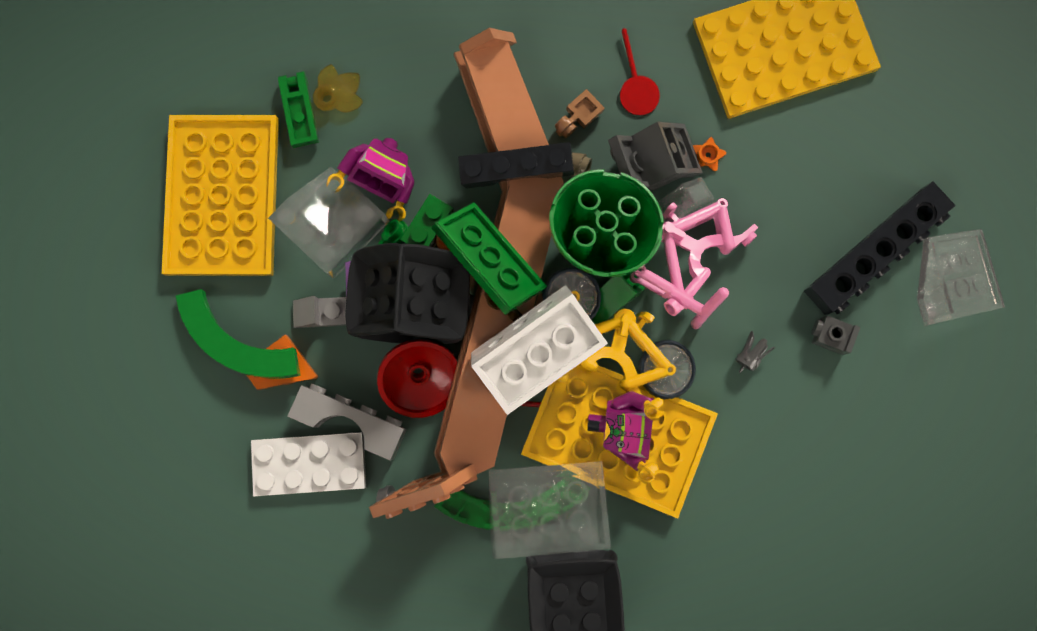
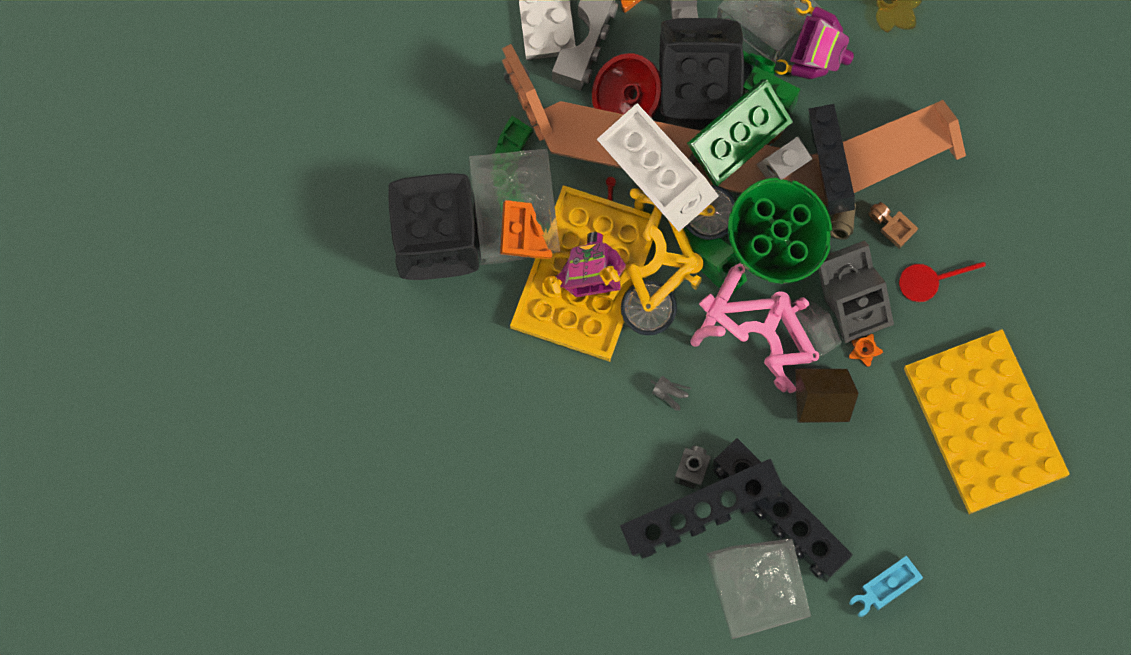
camera: 85 degrees right, 10 degrees down
none -> orange wing [500,200,552,260]
none -> black brick [620,459,786,559]
none -> light grey torso [756,137,813,180]
none -> dark brown slope [795,369,859,423]
none -> medium azure plate [849,556,923,617]

